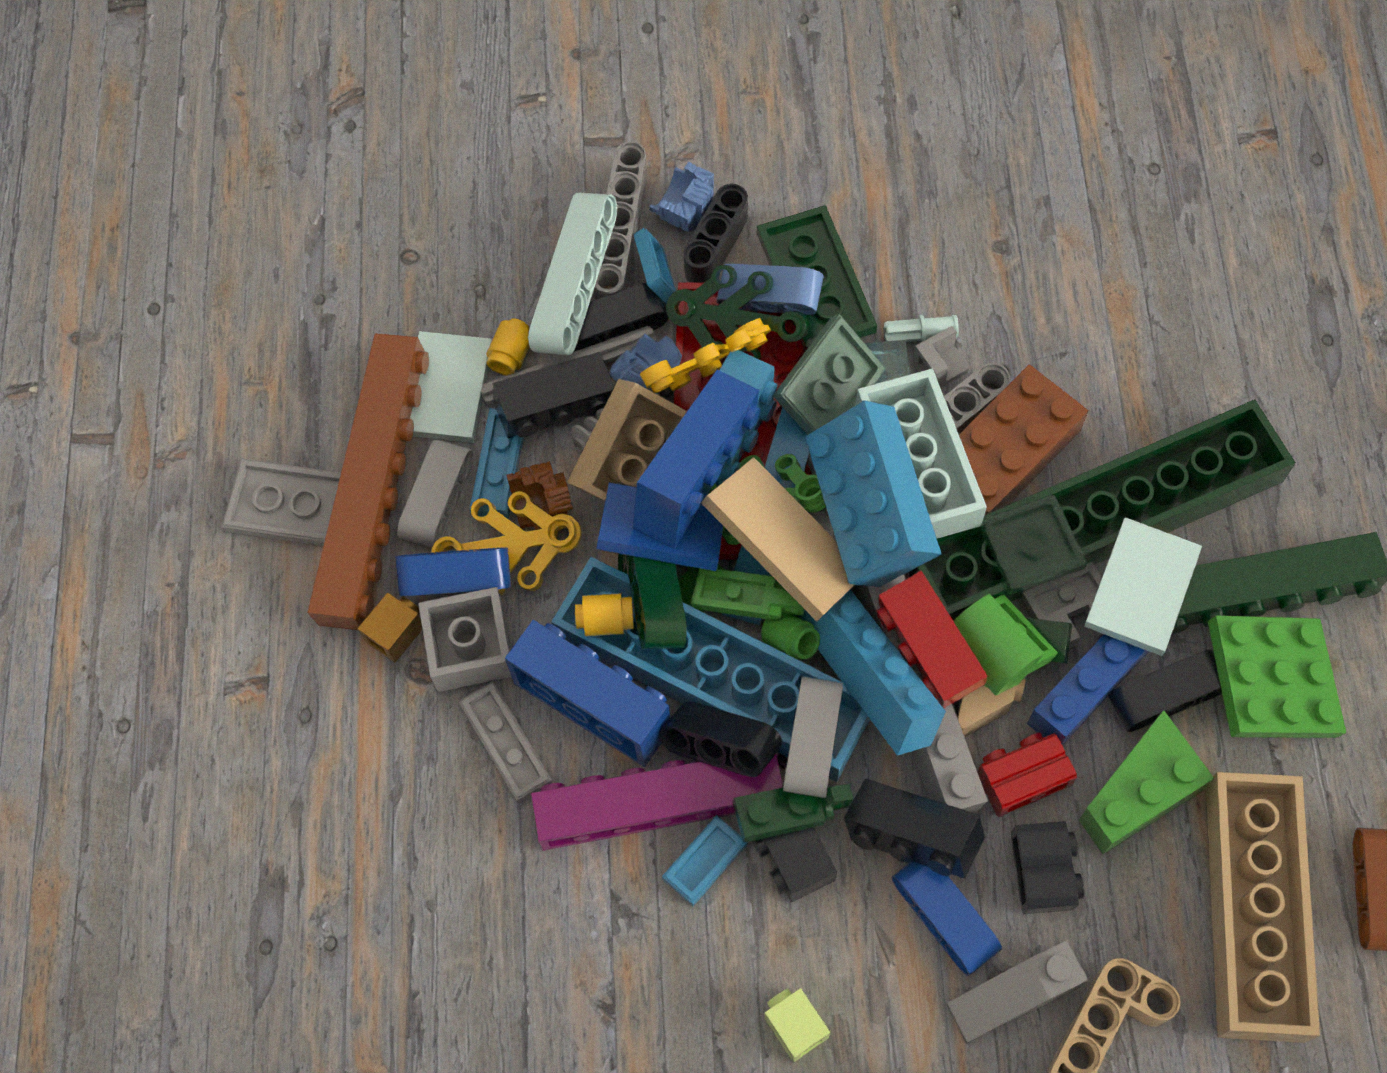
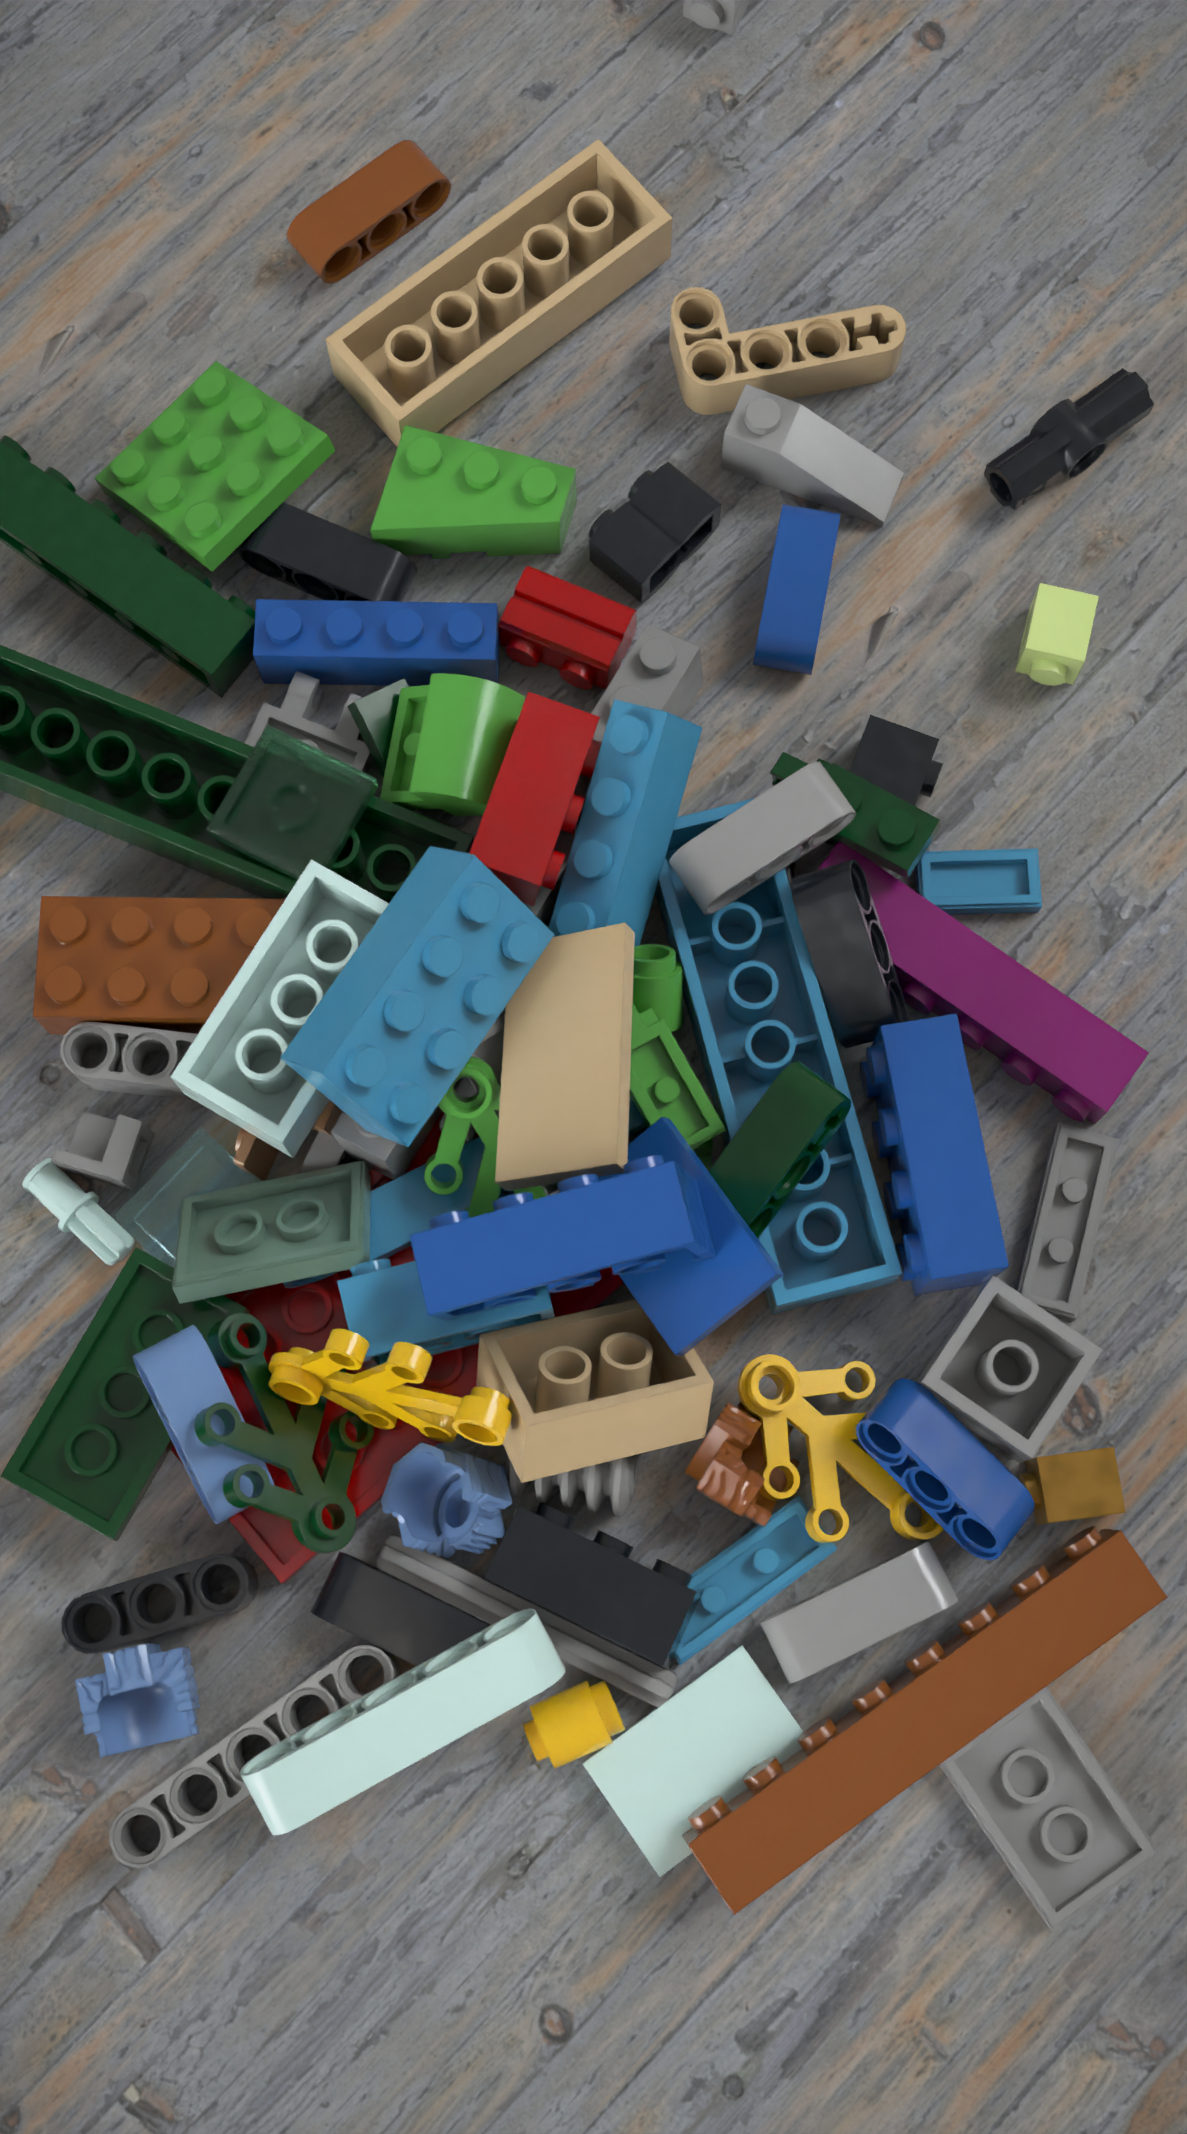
camera: 135 degrees left, 10 degrees up
yellow brick [575,593,634,636] -> none
dark azure tile [633,228,676,304] -> none
black brick [844,778,985,879] -> none
light aqua tile [1084,517,1202,656] -> none

